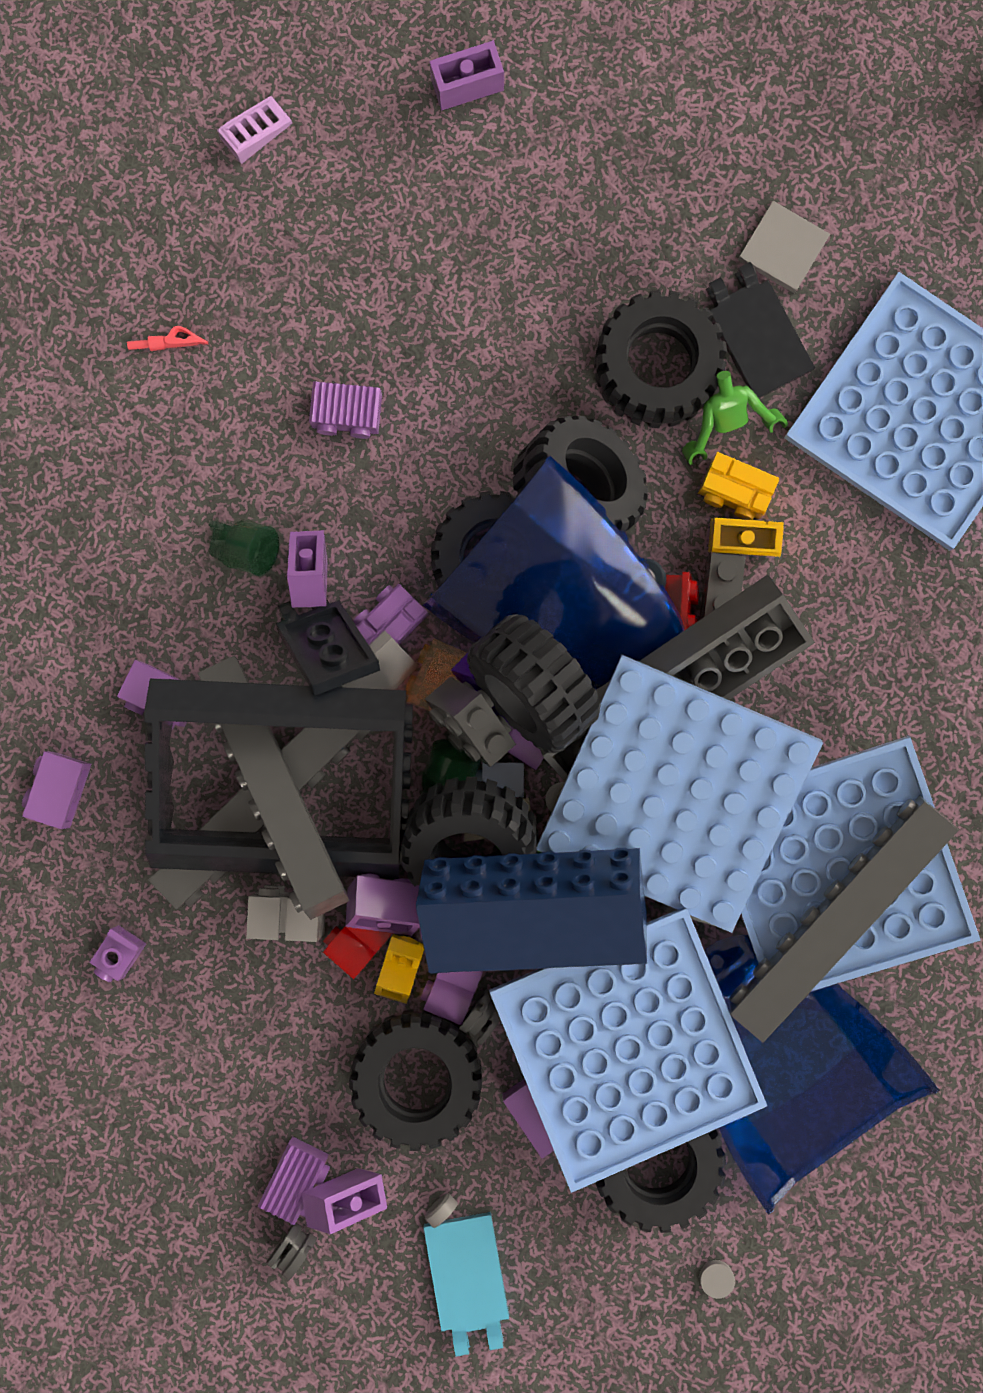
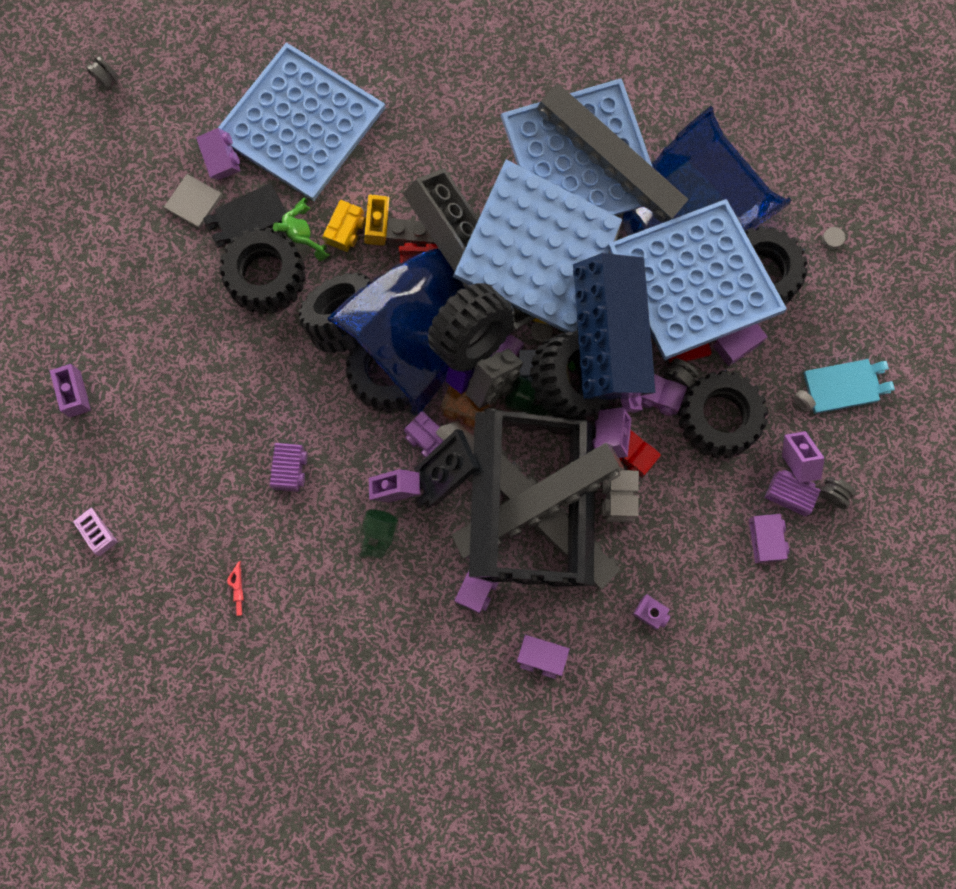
camera: 90 degrees left, 10 degrees down
yellow brick [374,934,424,1004] -> none
none -> medium lavender brick [196,128,240,180]
none -> medium lavender brick [749,514,789,564]

